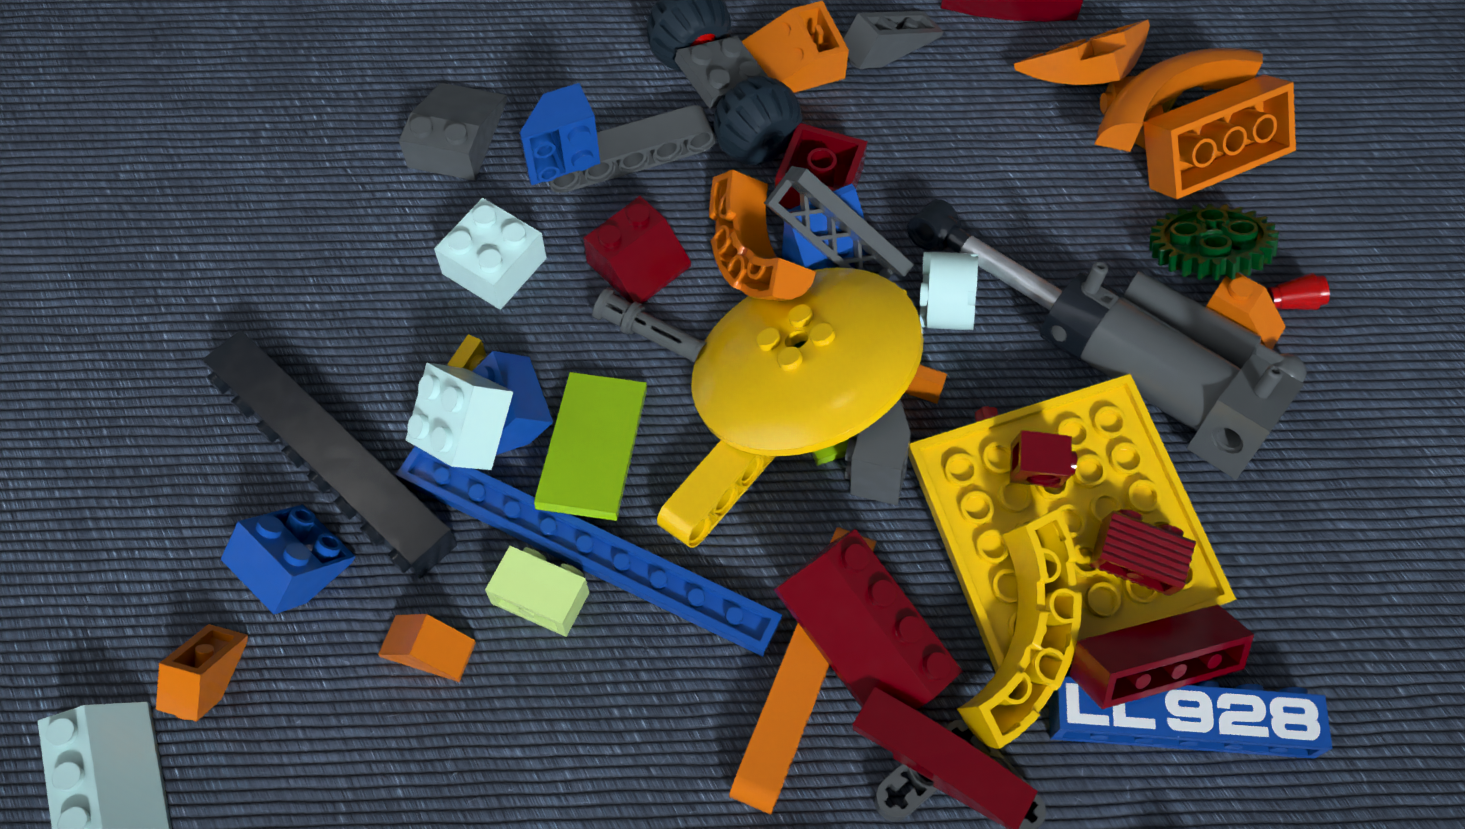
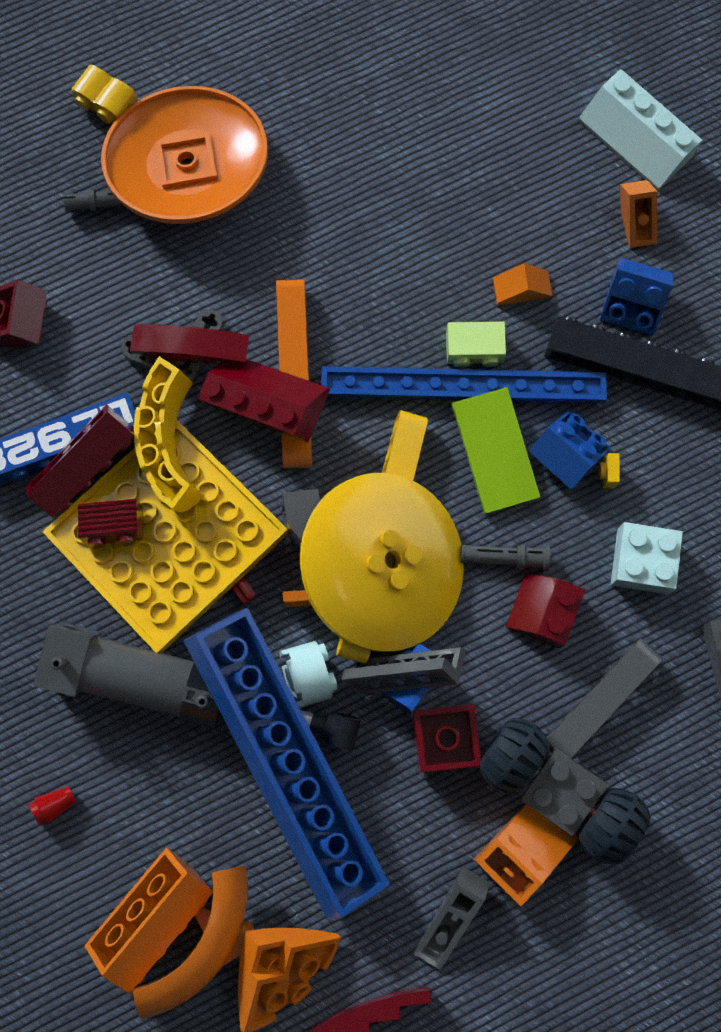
camera: 155 degrees right, 15 degrees up
light aqua brick [406,363,513,470] -> none
blue slope [519,83,600,186] -> none
orange brick [709,170,816,301] -> none
dark red brick [1010,430,1077,488] -> none
dark grey piece [1124,271,1307,383] -> none
dark green gear [1149,204,1279,280] -> none
orange slope [1206,272,1286,349] -> none
none -> blue brick [183,608,390,918]

